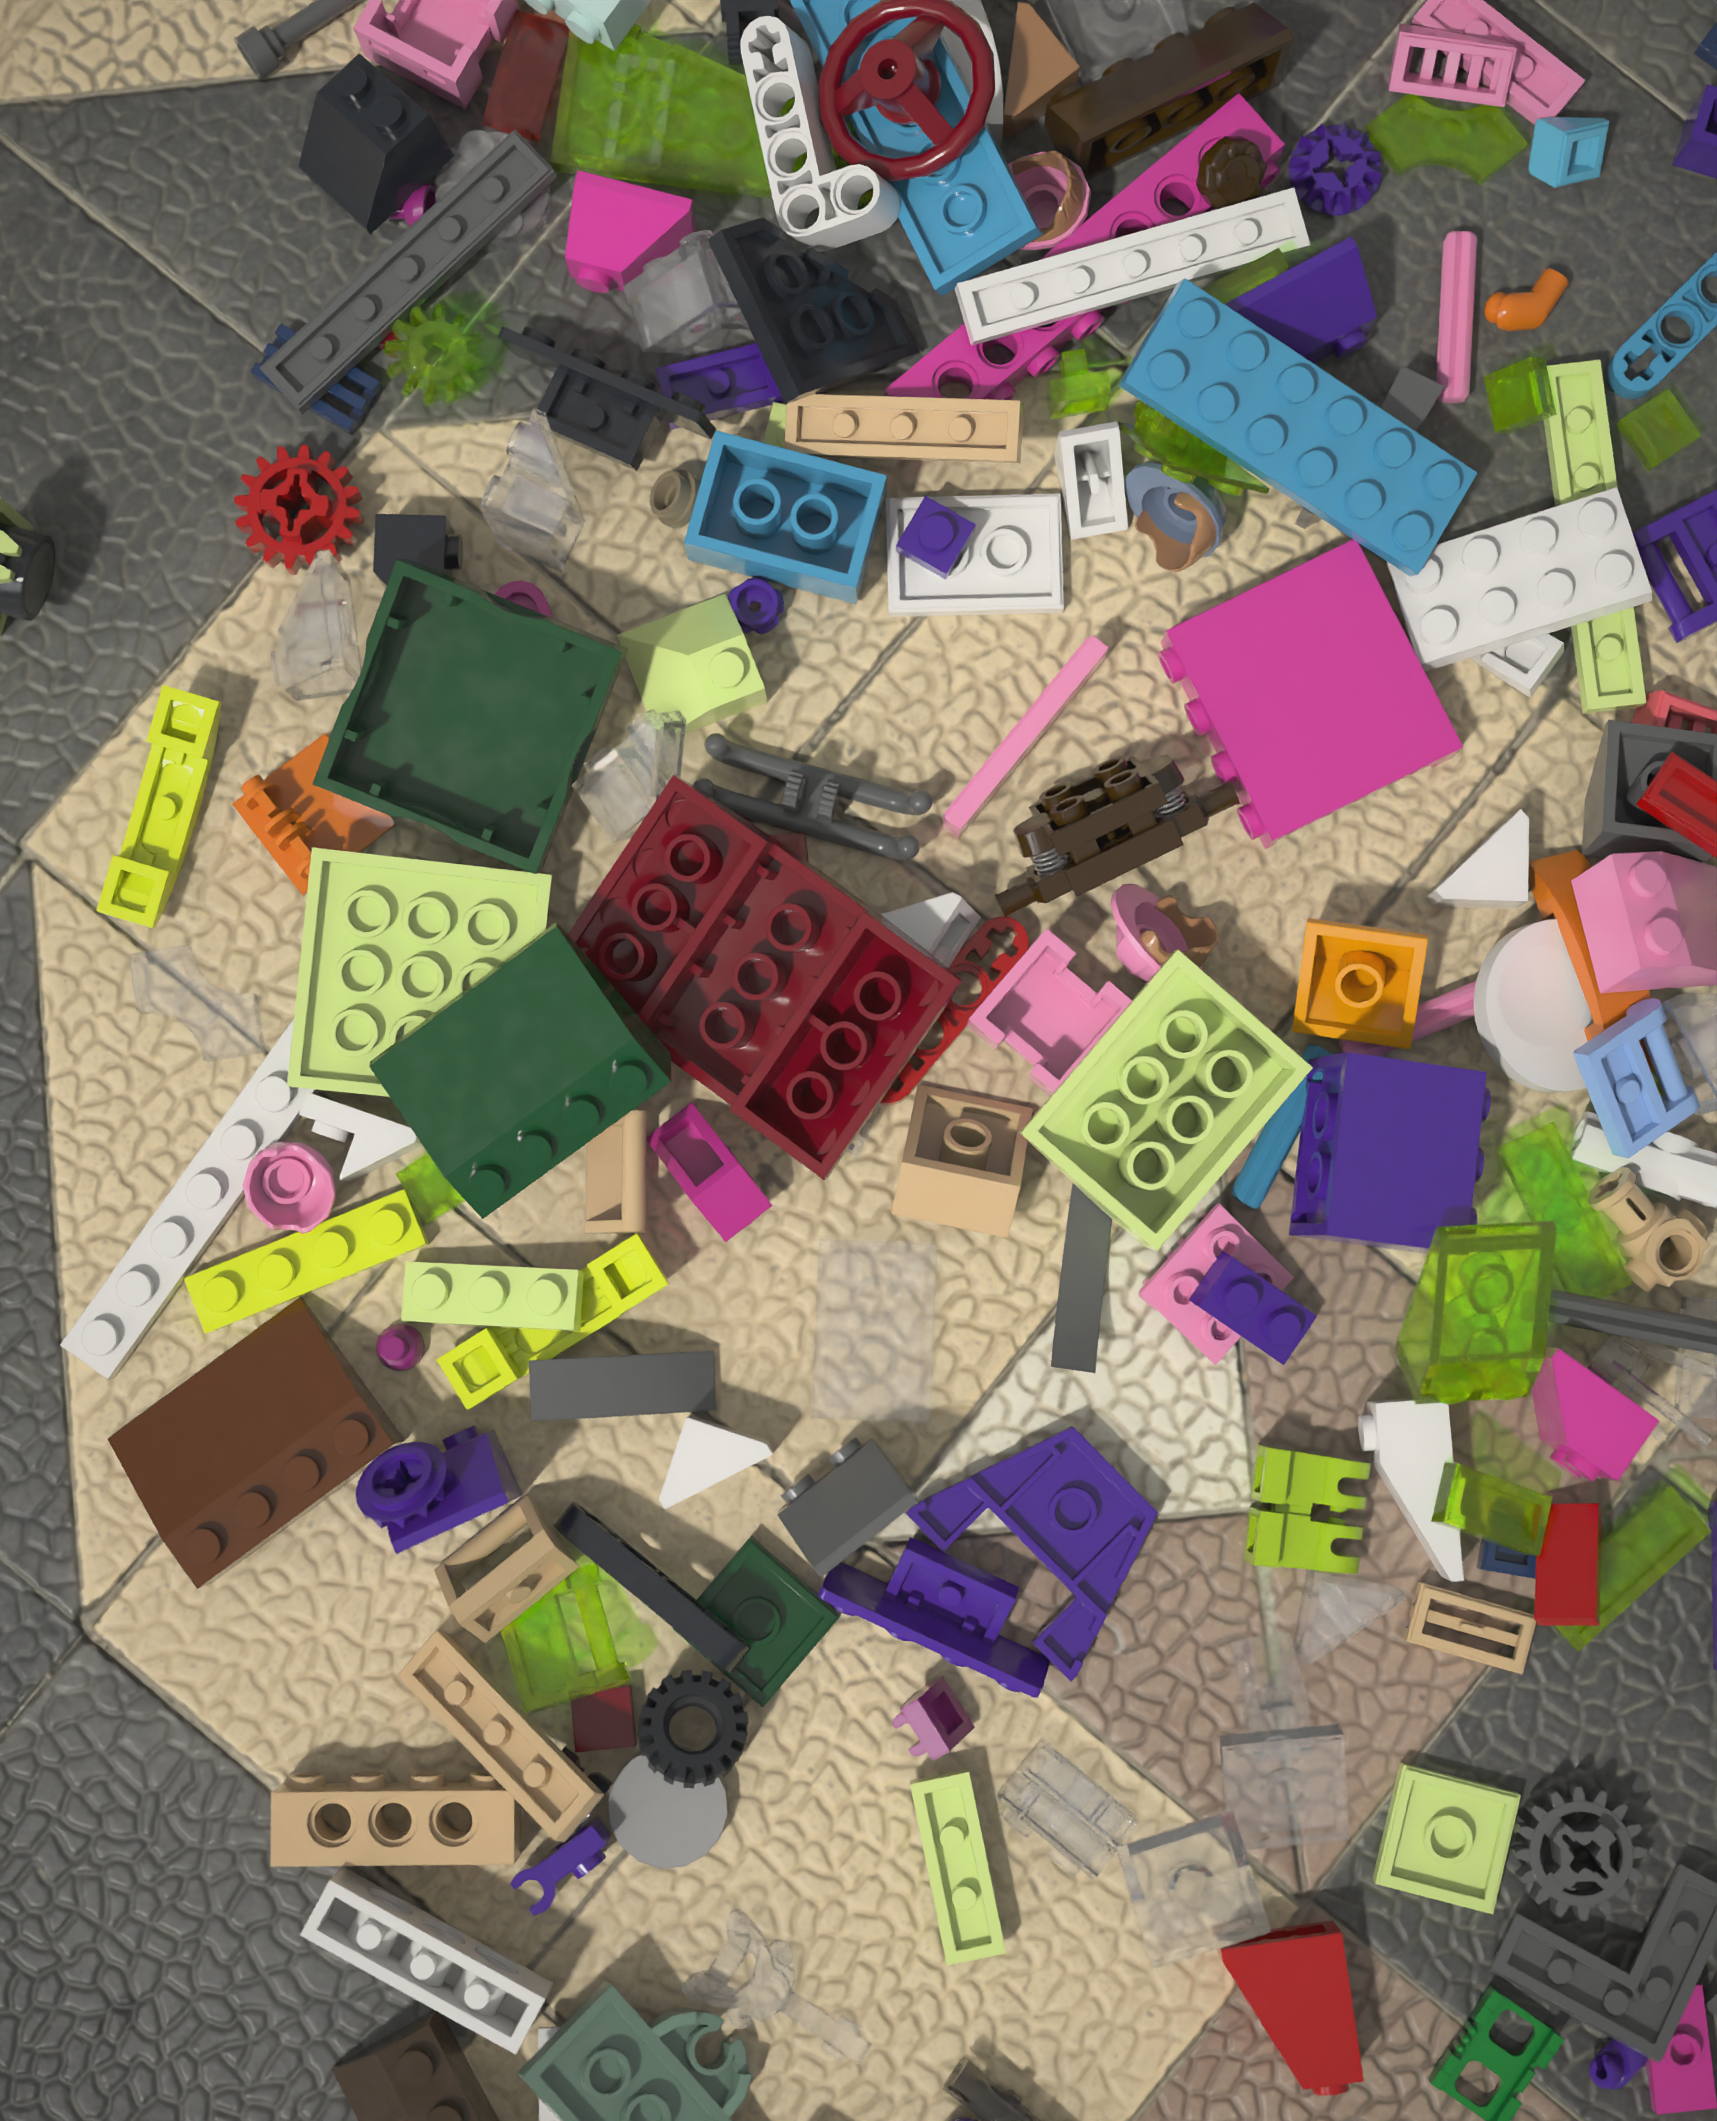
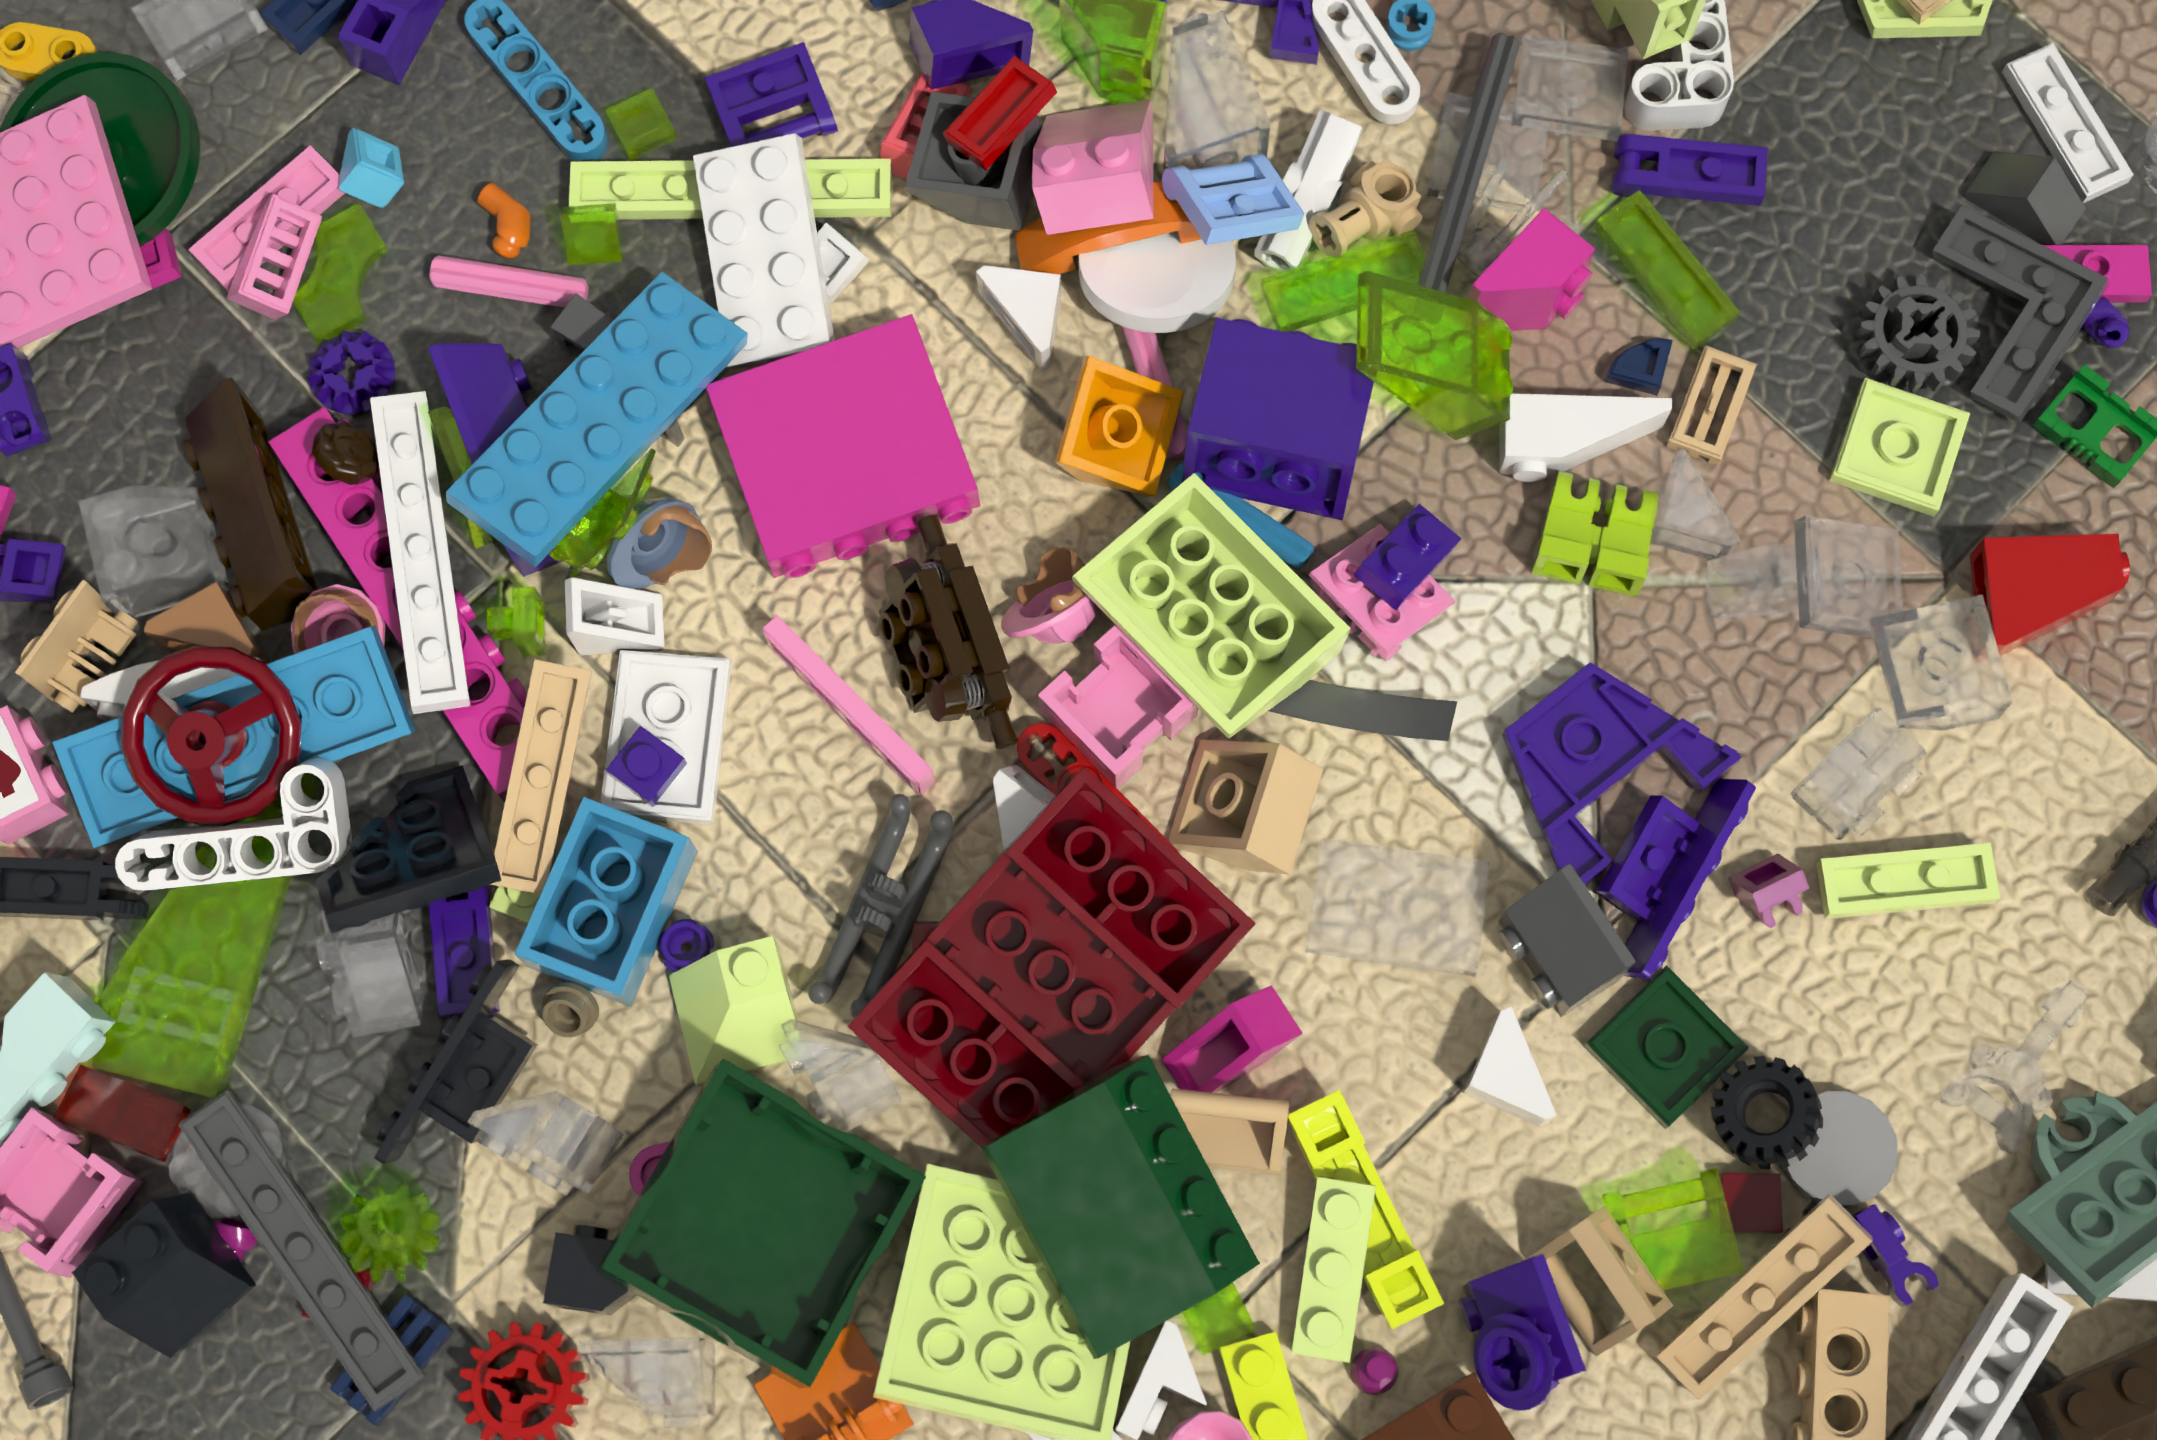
camera: 85 degrees left, 10 degrees down
dark grey slope [529,1350,716,1421] -> none
black beam [553,1501,751,1673] -> none
dark pink slope [565,170,699,293] -> none
clear neon green tile [1431,1463,1552,1556] -> none
red tile [1534,1503,1602,1626] -> none

